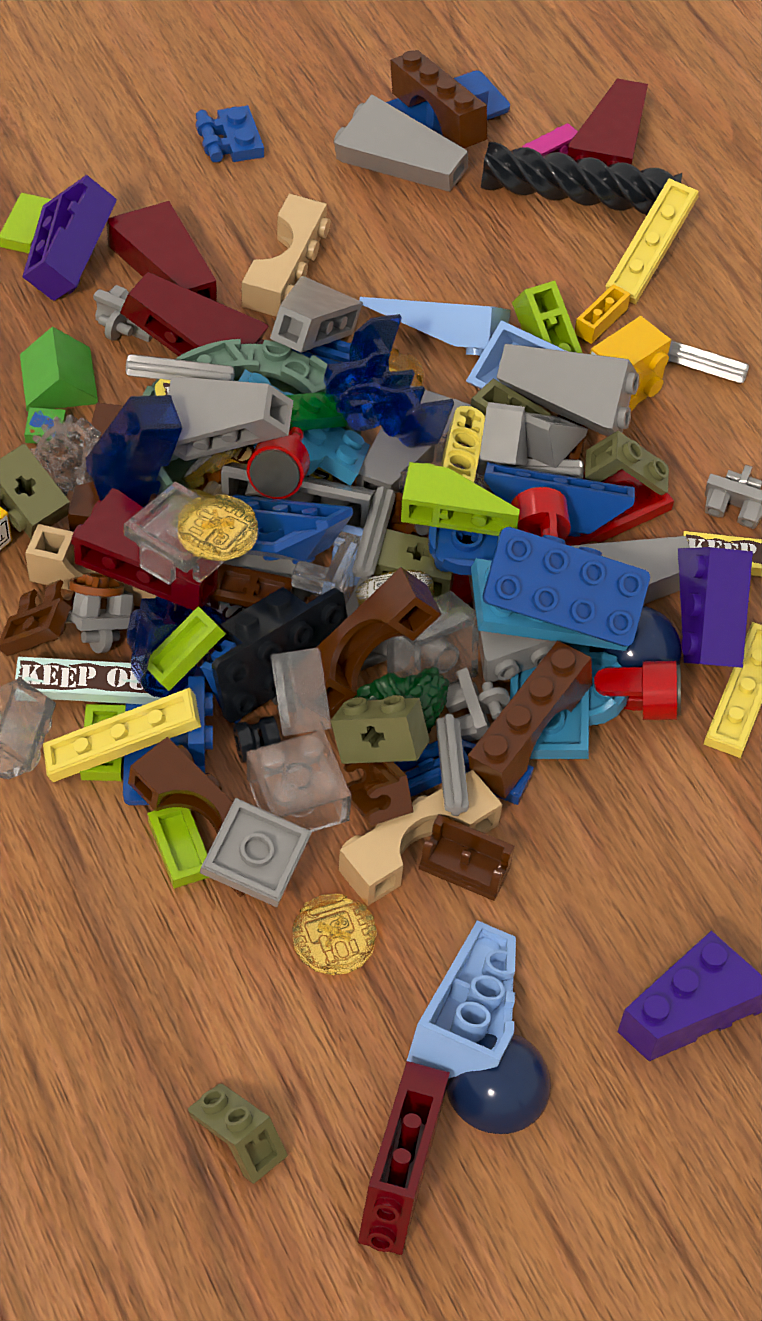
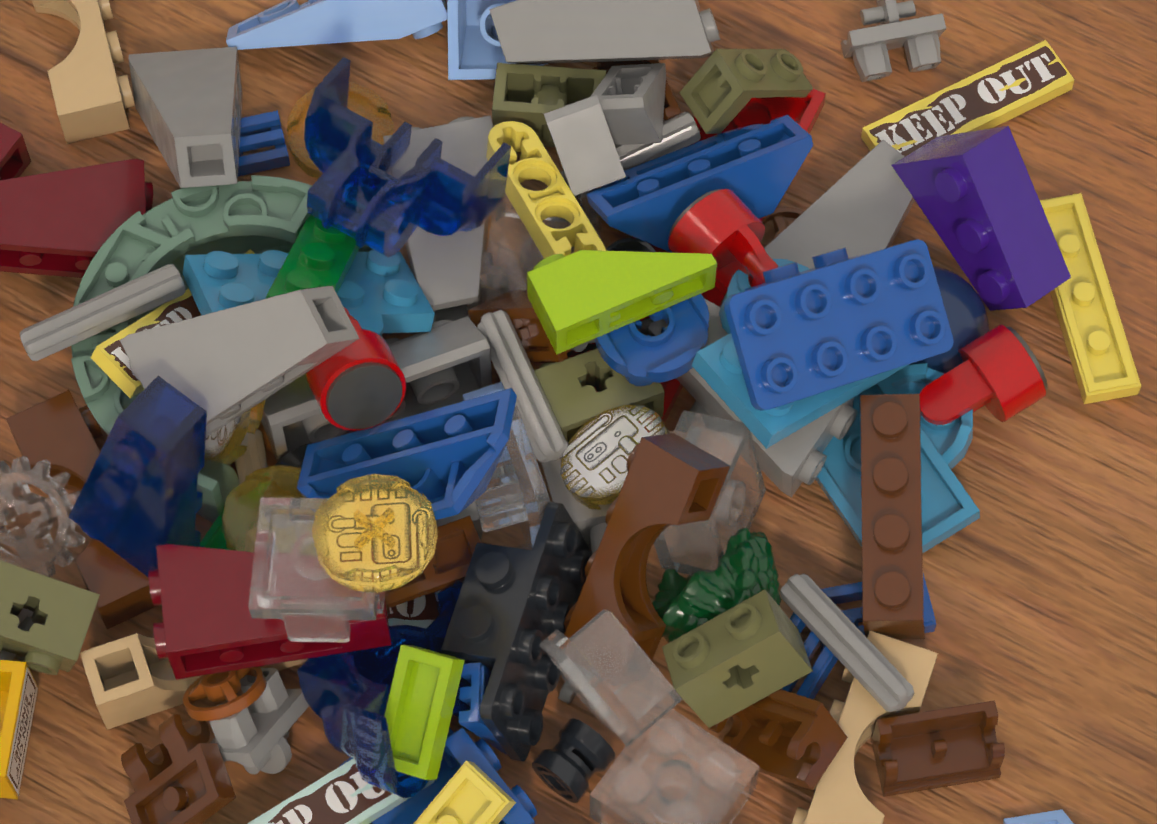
camera: 30 degrees left, 10 degrees up
light grey hips [446,667,510,742] -> none

